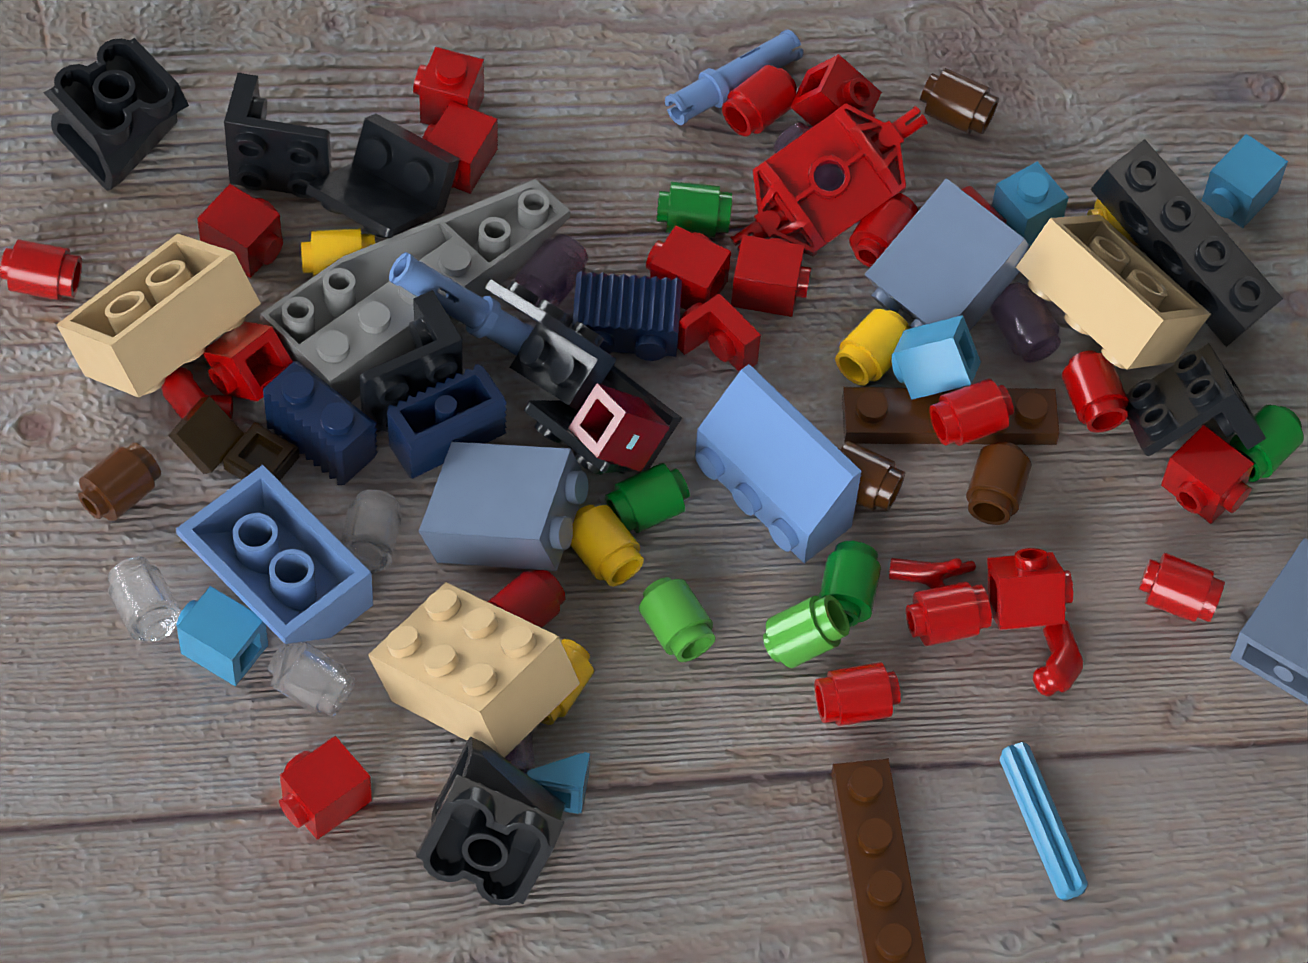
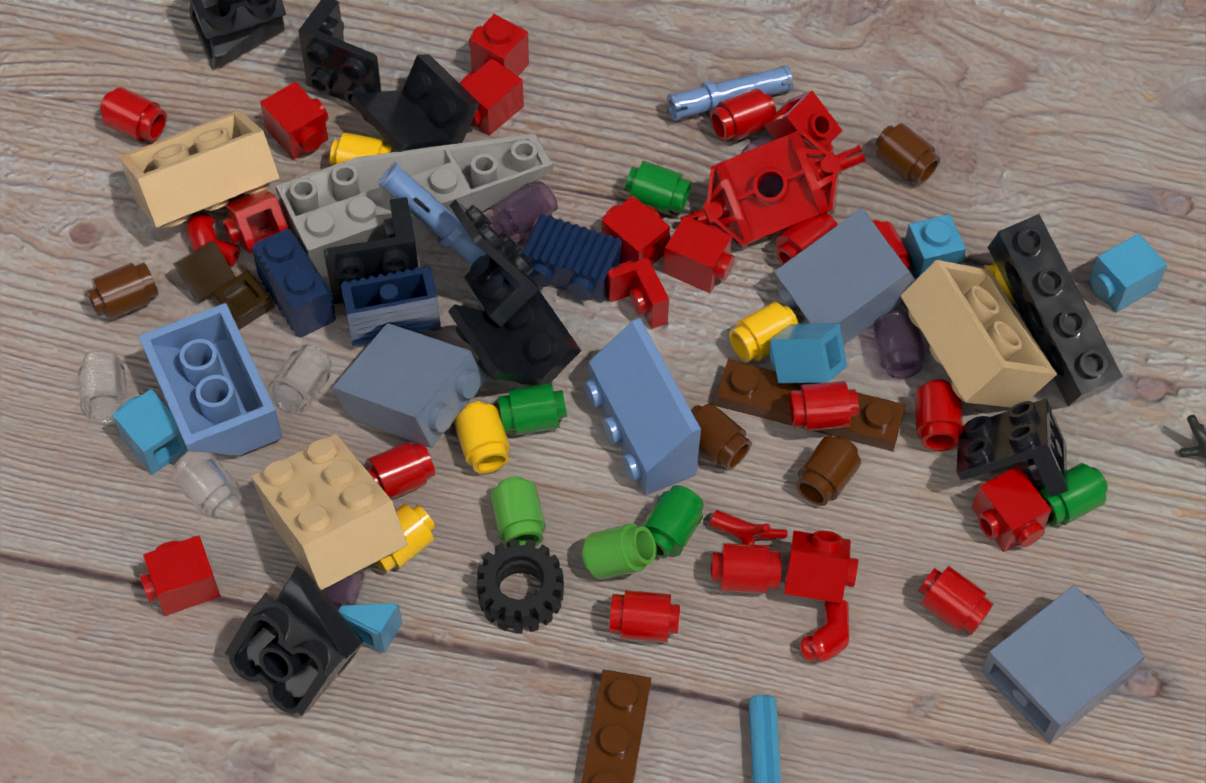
camera: 20 degrees right, 0 degrees up
dark red brick [568,383,670,472] -> none
none -> black tyre [477,539,564,634]

